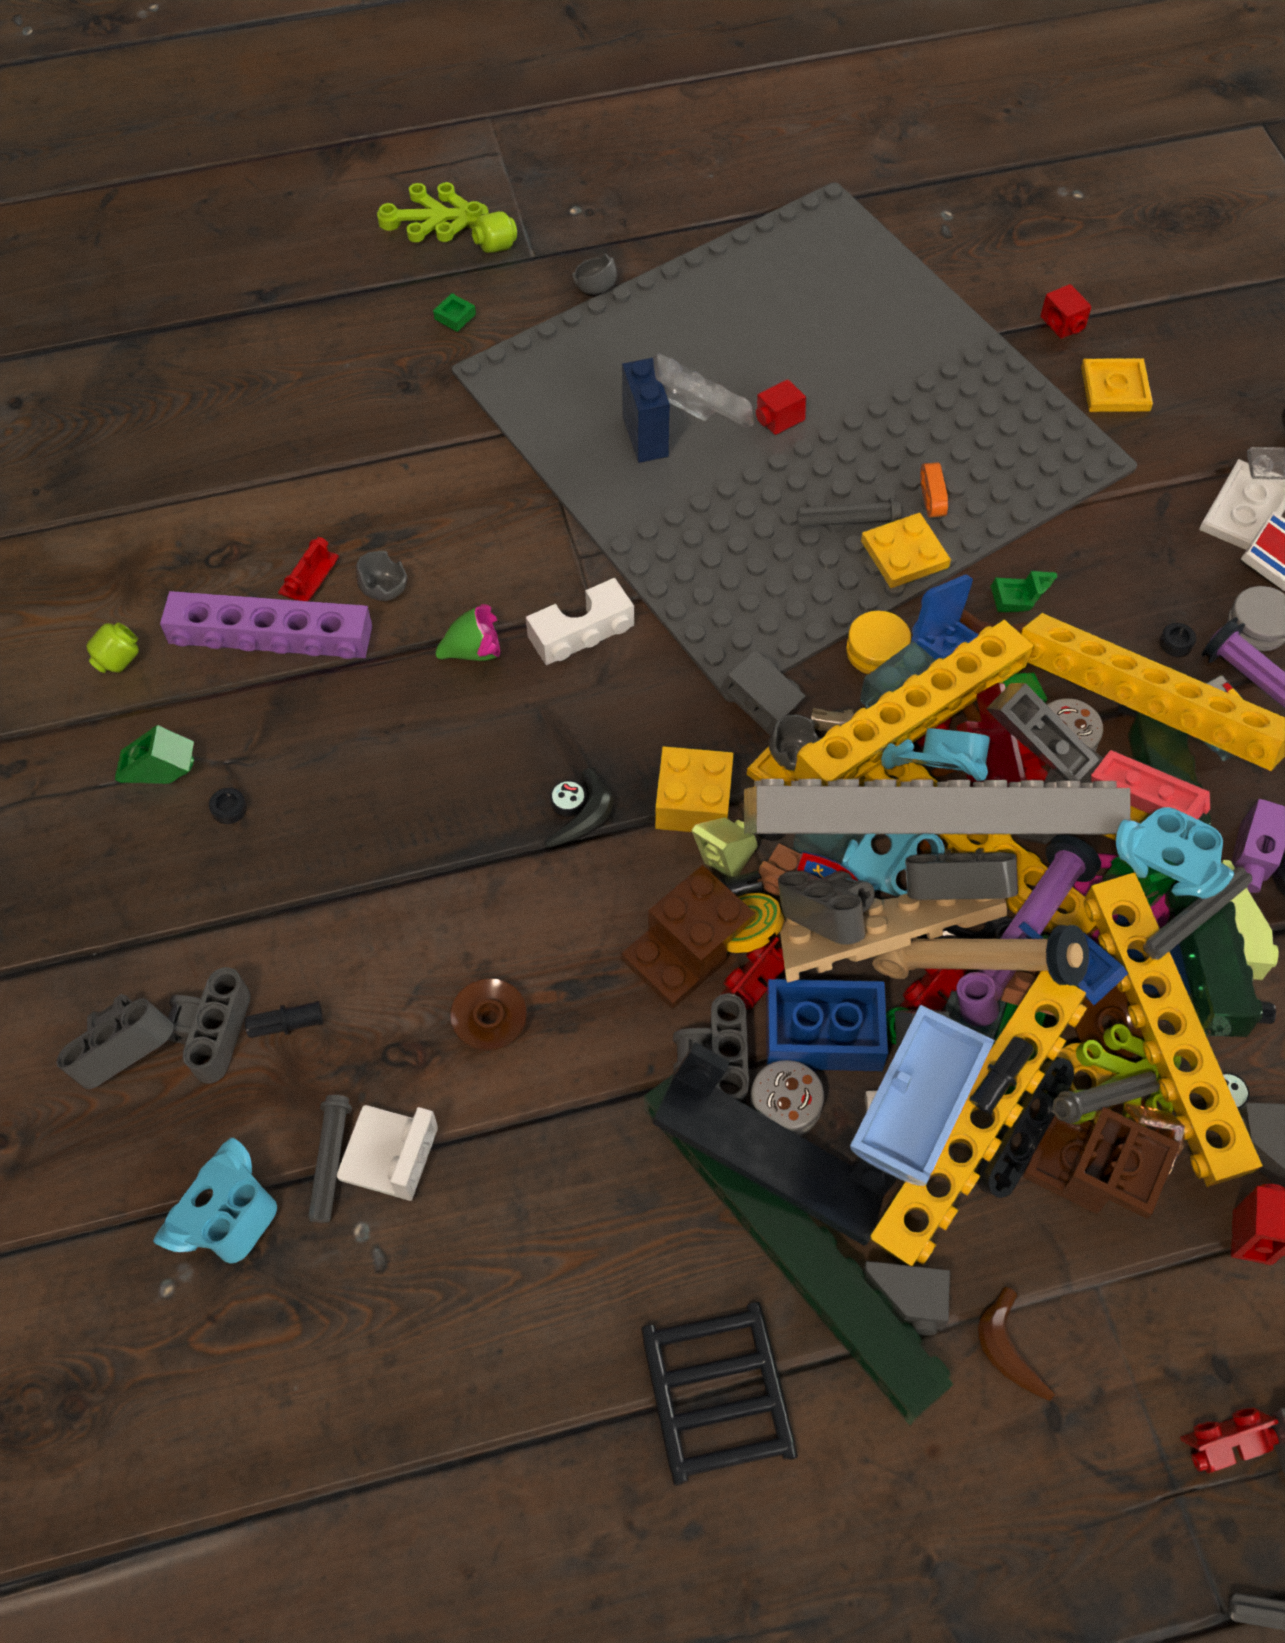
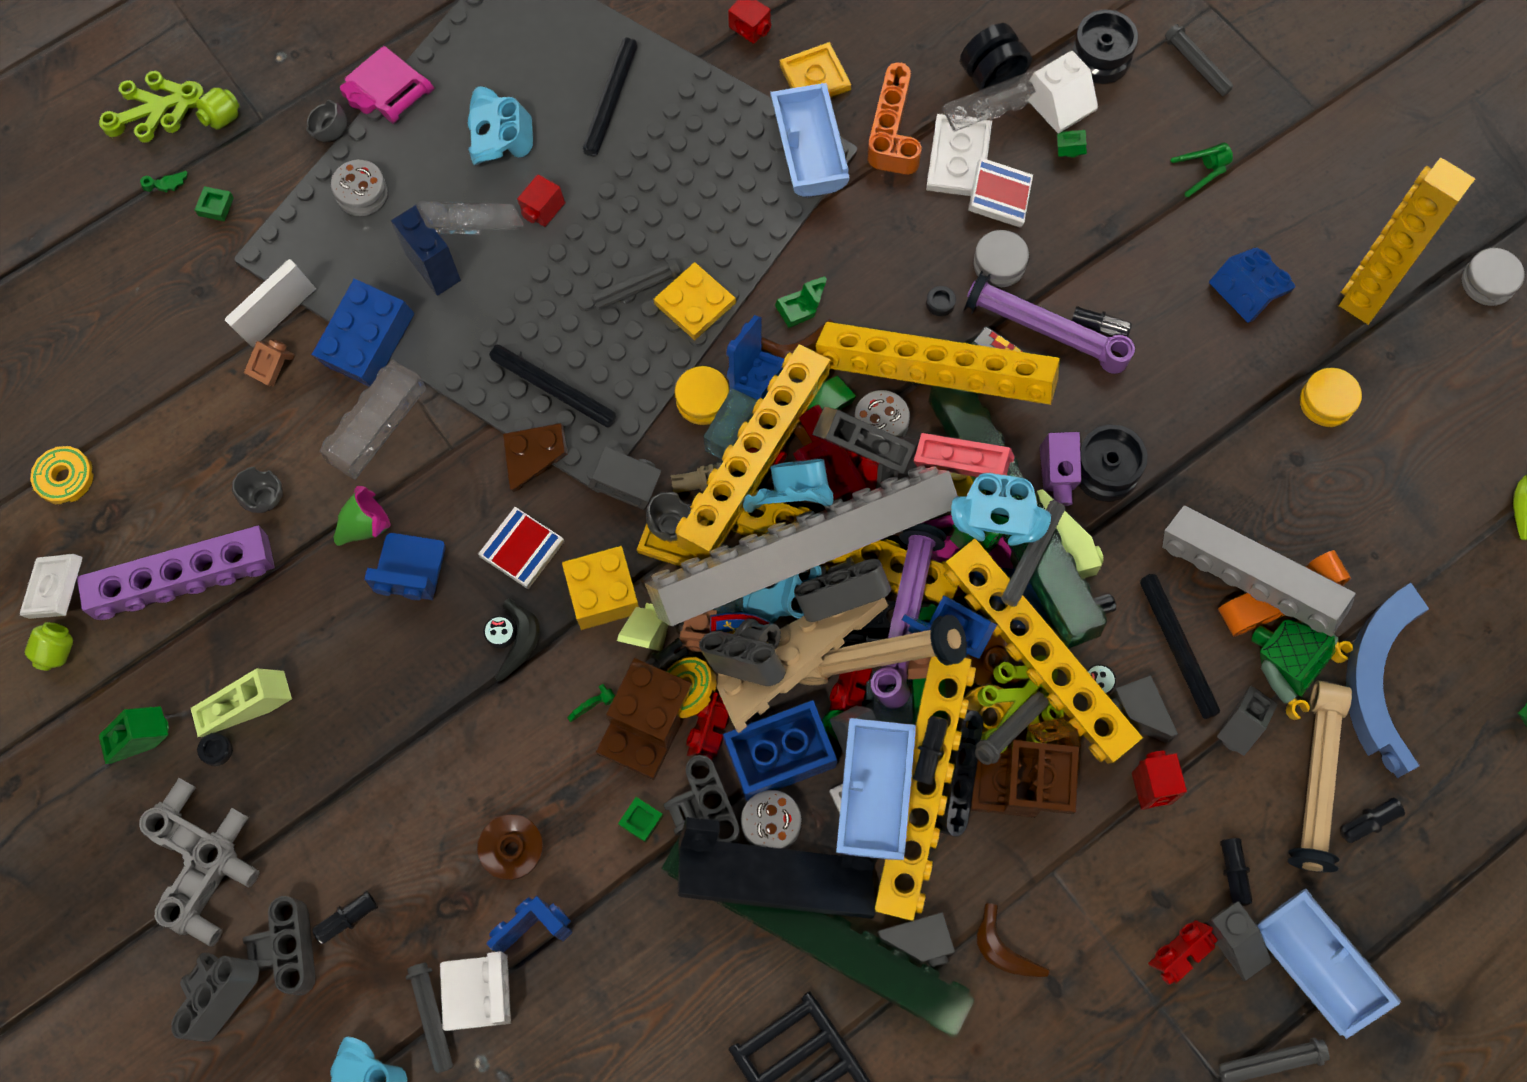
camera: 20 degrees left, 10 degrees up
red hinge [278,537,339,601] -> none
white arch [526,578,634,665] -> none
orange beam [920,462,948,518] -> none
none -> white tile [20,554,83,619]
none -> yellow tile [30,446,94,505]
none -> light grey pin [139,778,260,946]
none -> green piece [140,171,188,192]
none -> yellowish green slope [191,668,292,737]
none -> white tile [224,259,316,348]
none -> nougat bracket [244,339,295,386]
none -> blue brick [311,278,415,389]
none -> clear brick [319,359,426,480]
none -> light grey head [331,160,388,216]
none -> dark pink piece [340,46,434,124]
none -> blue bracket [364,533,446,600]
none -> medium azure piece [468,87,533,166]
none -> tile [478,507,565,589]
none -> blue bracket [486,896,573,953]
none -> black axle [489,344,616,427]
none -> reddish brown wing [503,423,568,492]
none -> green piece [567,684,615,722]
none -> black axle [582,37,637,157]
none -> green plate [618,797,663,843]
none -> light blue container [770,83,849,197]
none -> orange beam [868,63,921,174]

